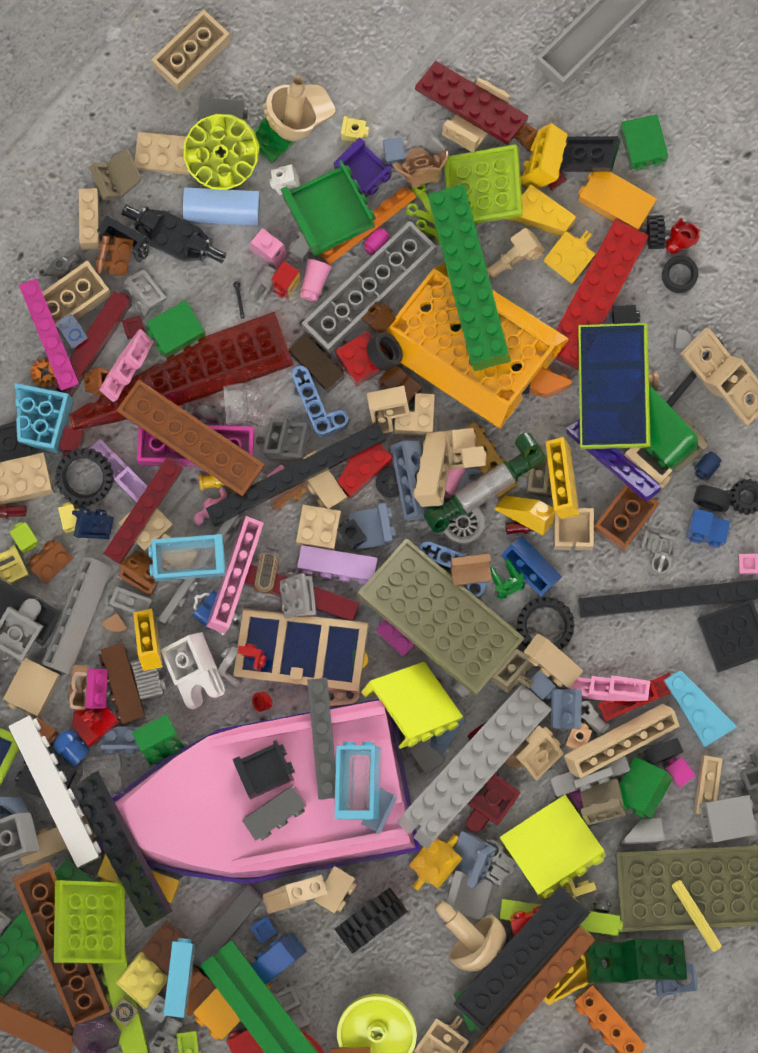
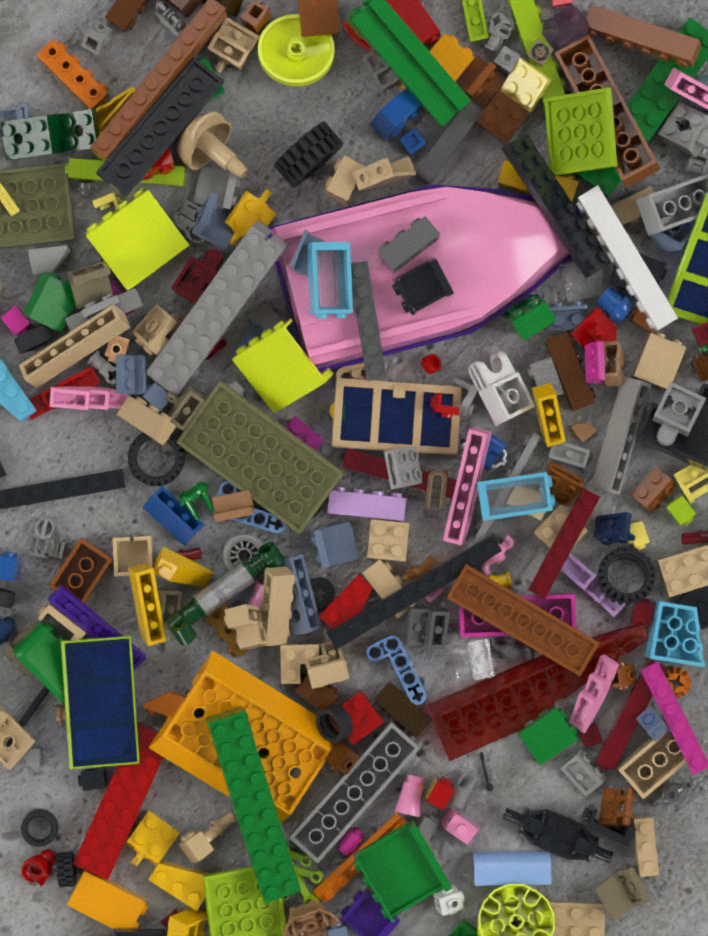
camera: 175 degrees right, 10 degrees up
medium azure piece [163,938,196,1018] -> none
black brick [337,519,367,551] -> none

